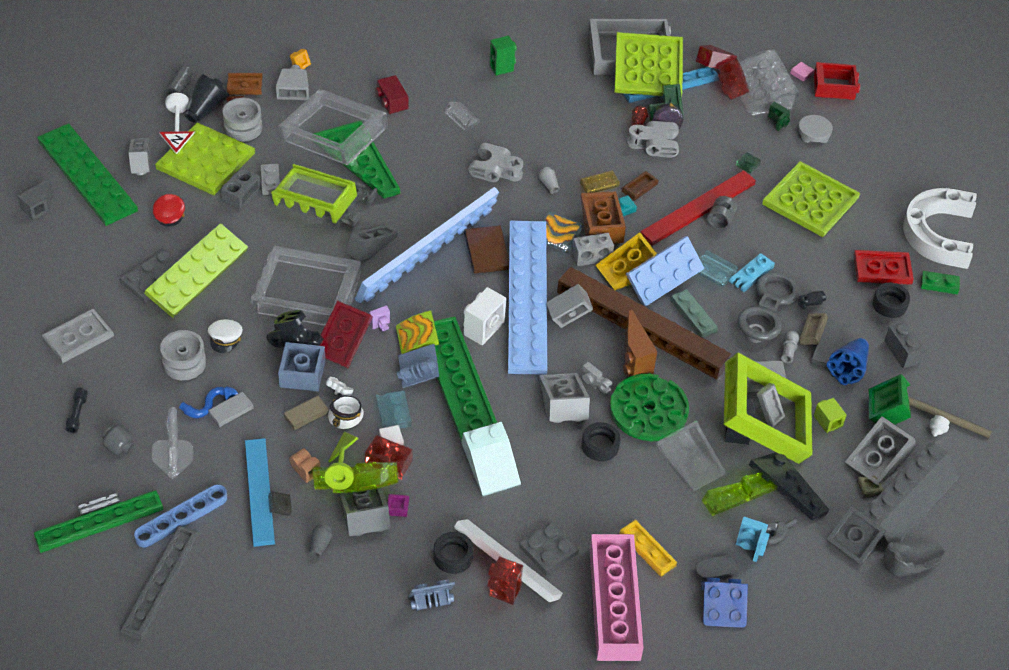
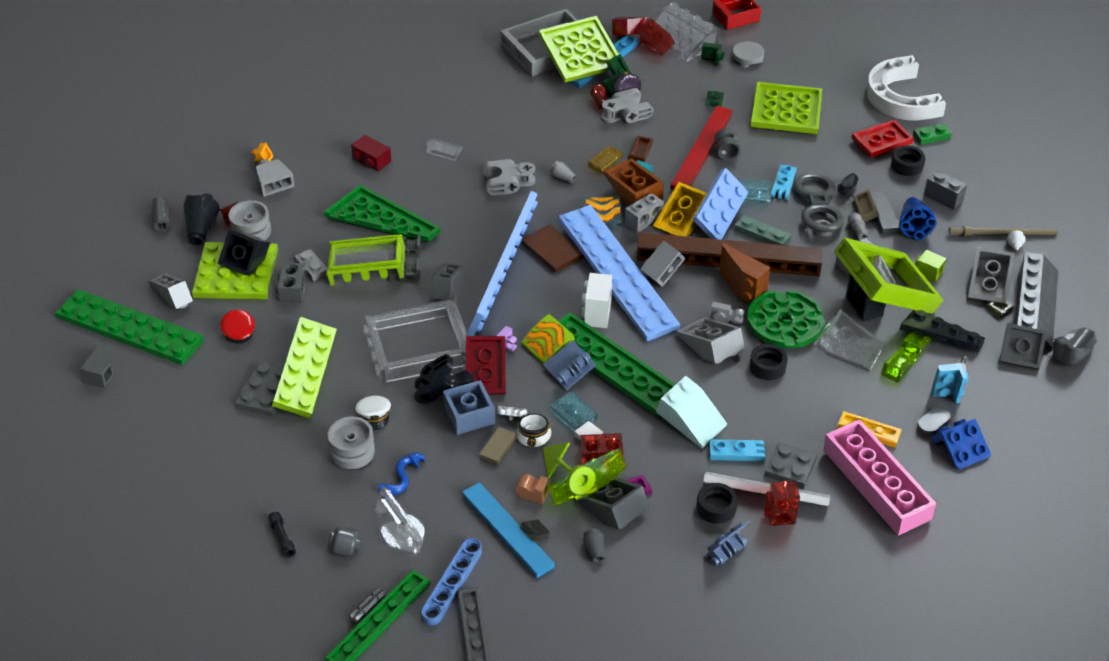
camera: 25 degrees left, 5 degrees down
light grey tile [42,309,114,363] -> none
white piece [159,93,195,154] -> none
light grey tile [208,392,254,427] -> none
dark orange plate [227,73,263,95] -> none
clear window [278,89,389,165] -> none
green brick [489,35,517,76] -> none
bright pink tile [790,62,814,82] -> none
green brick [868,374,911,425] -> none
none -> black slope [217,229,271,276]
none -> medium azure hinge [709,439,766,461]

